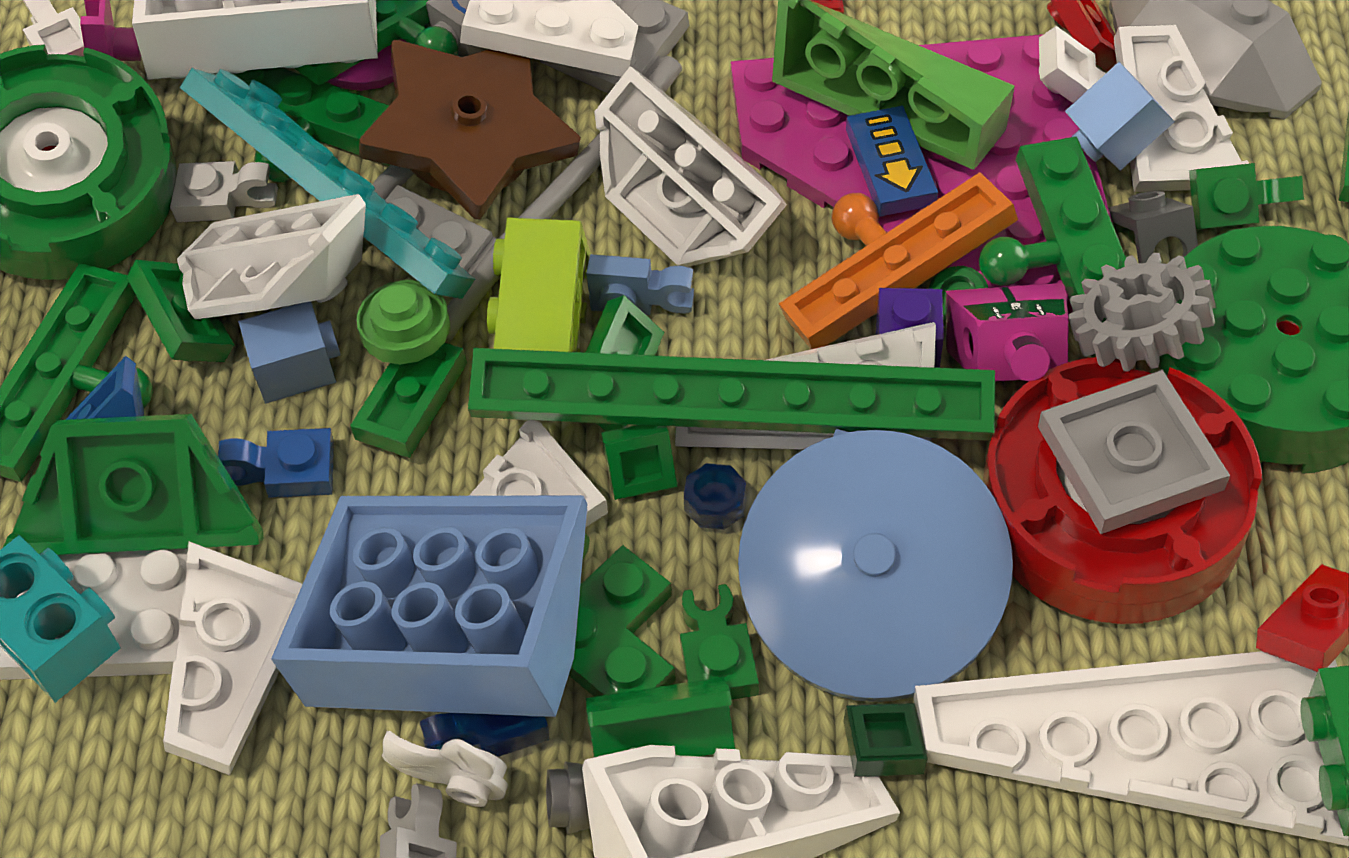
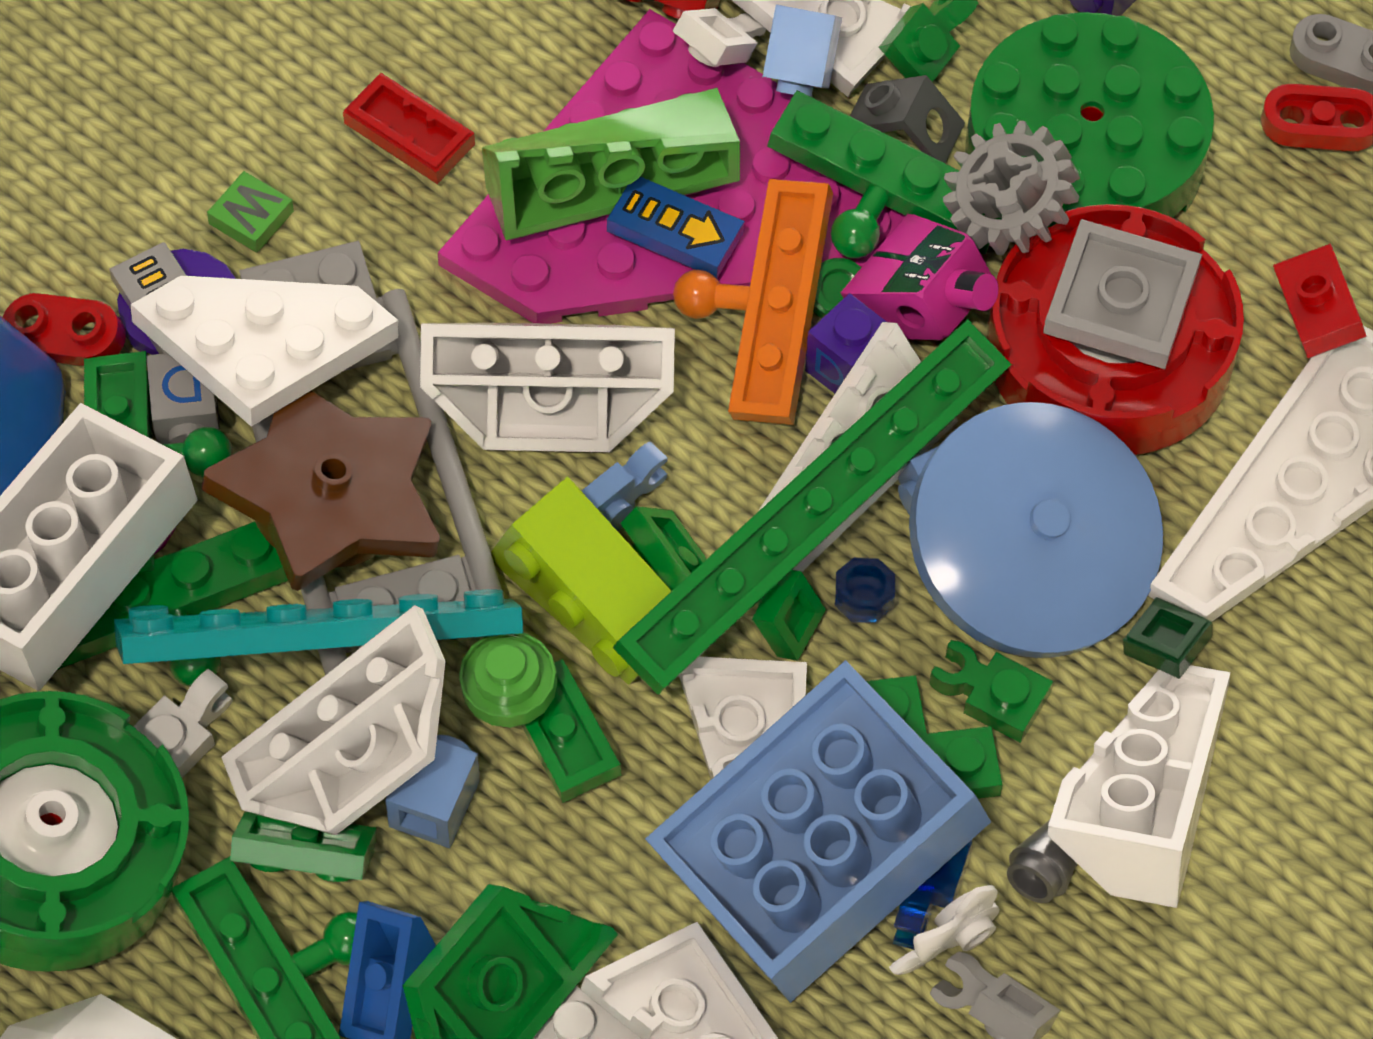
camera: 55 degrees left, 5 degrees up
blue plate [218,428,334,498] -> none
green panel [586,677,735,757] -> none

